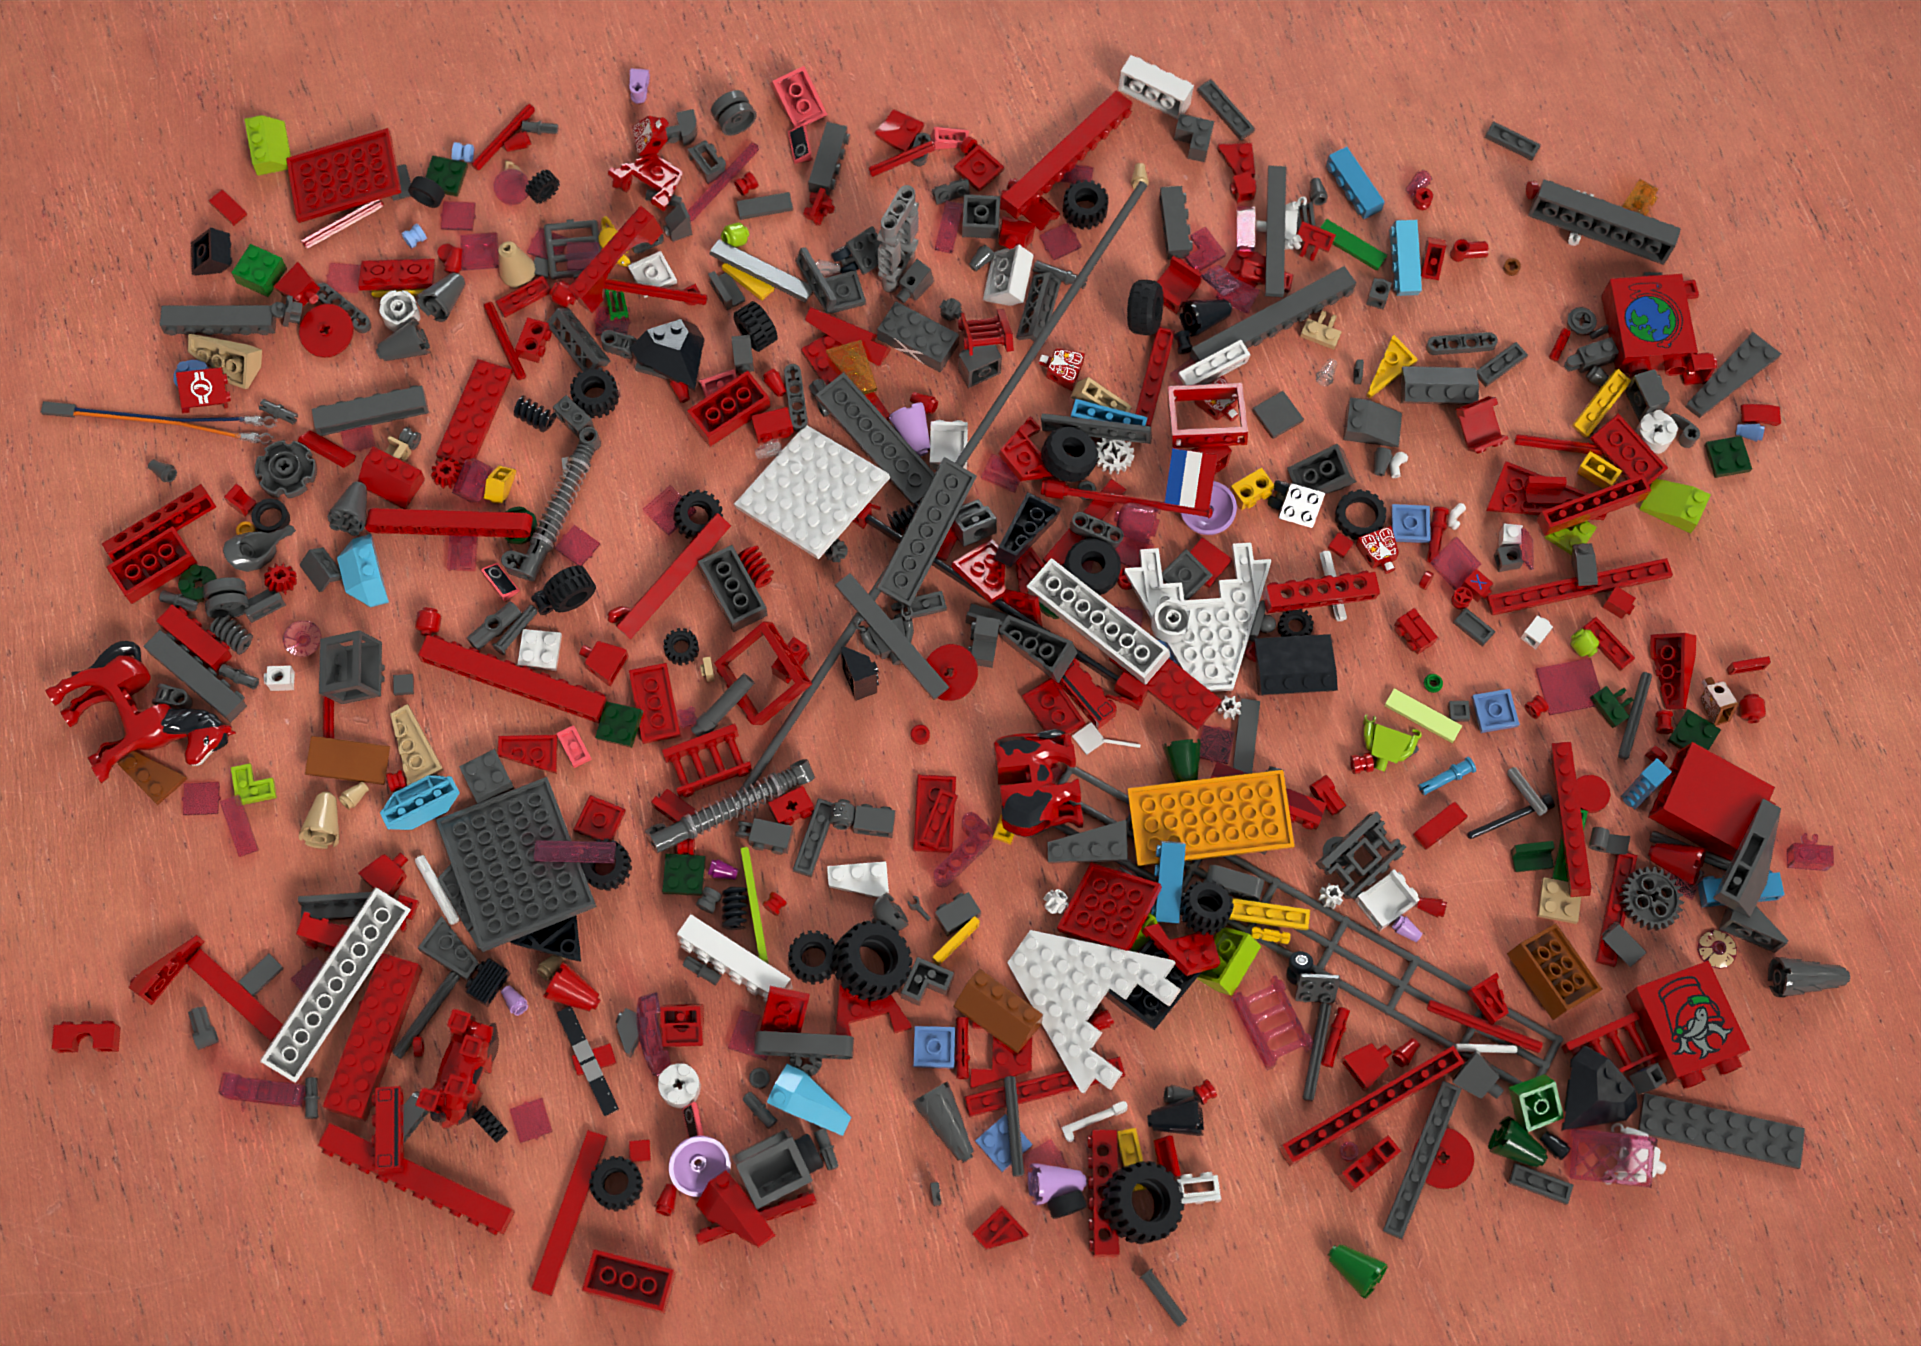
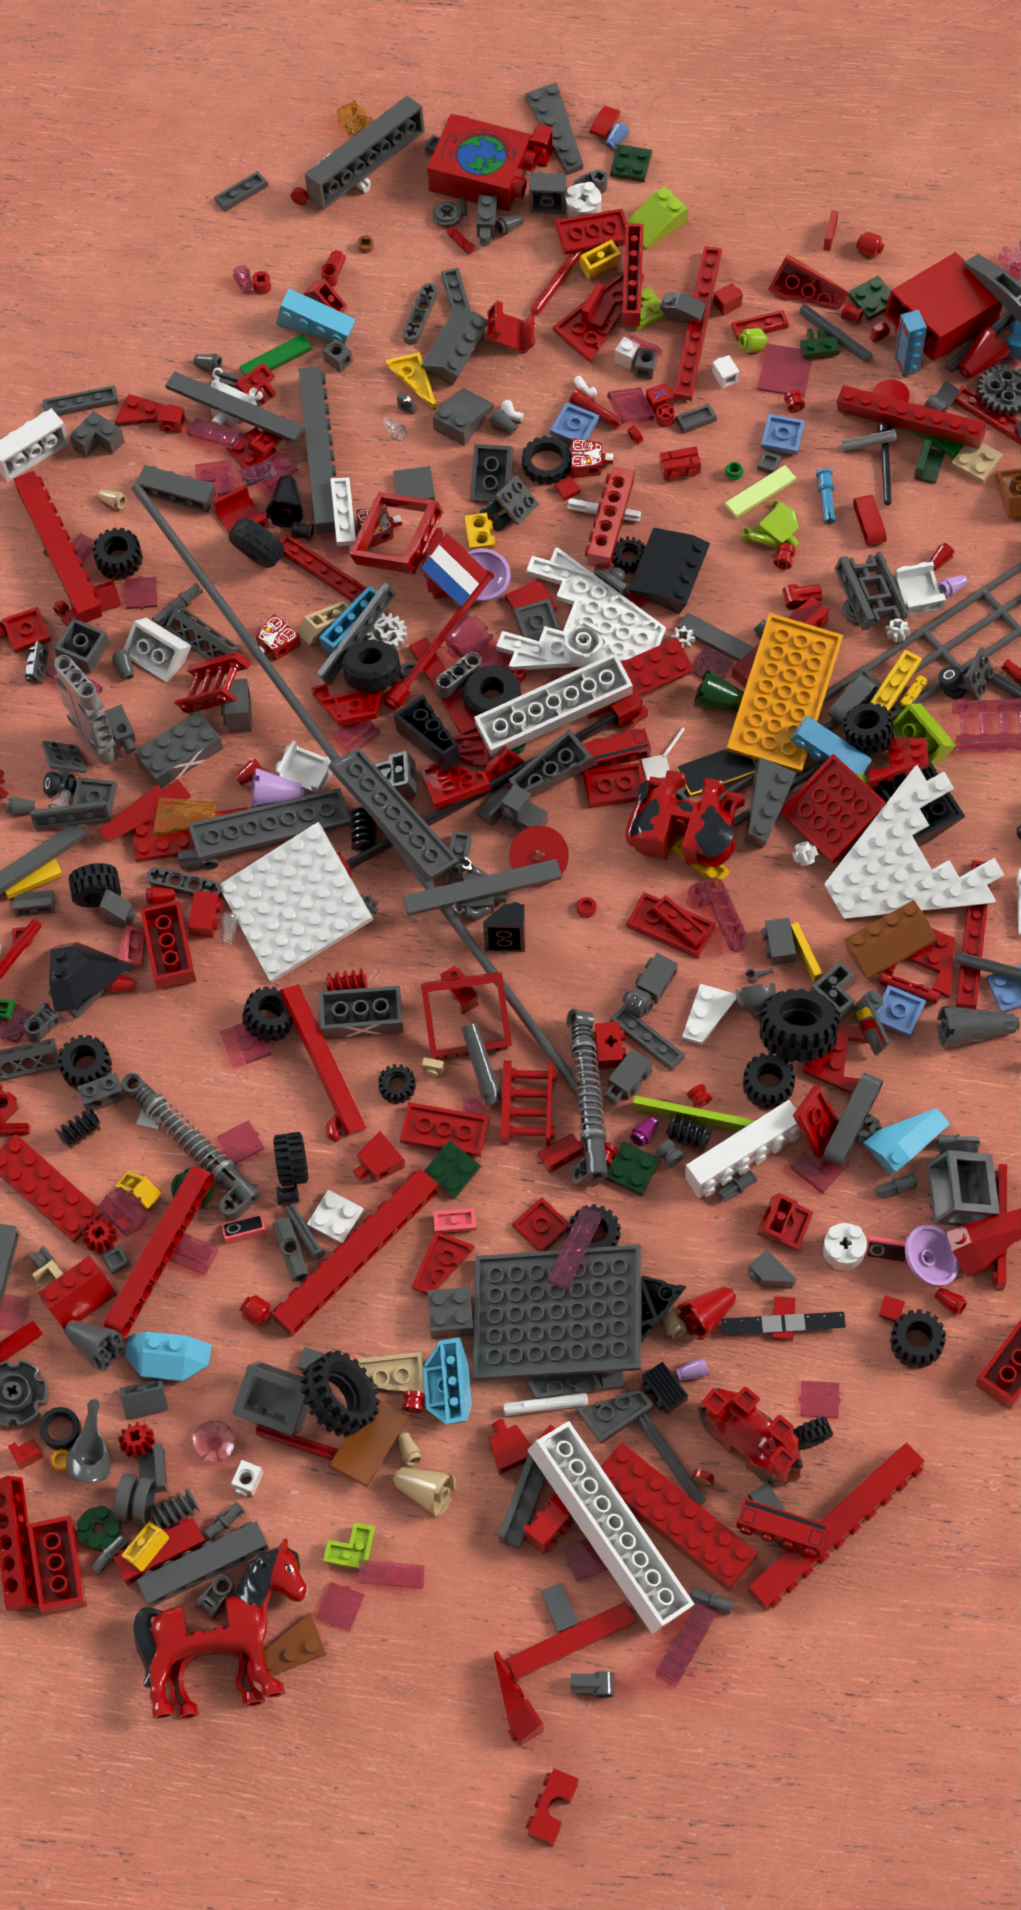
camera: 60 degrees left, 5 degrees down
red tile [531,1130,608,1297] -> none
clear pink slope [637,992,671,1076] -> none
dark grey tile [749,1068,770,1089] -> none
dark grey gear [940,298,963,321] -> none
red torso [999,216,1036,249] -> none
red cone [1088,1009,1114,1030] -> none
tan hinge [1300,311,1341,350] -> none
dark azure brick [1326,147,1385,219] -> none
yellow plate [1572,369,1631,438] -> none
dark orange torso [1701,677,1738,726] -> none
none -> dark grey cone [7,796,35,816]
none -> dark grey tile [102,1245,131,1275]
none -> yellow slope [121,1521,169,1571]
none -> black tyre [300,1350,380,1437]
none -> black sticker [677,749,756,795]
none -> dark grey door [853,990,890,1056]

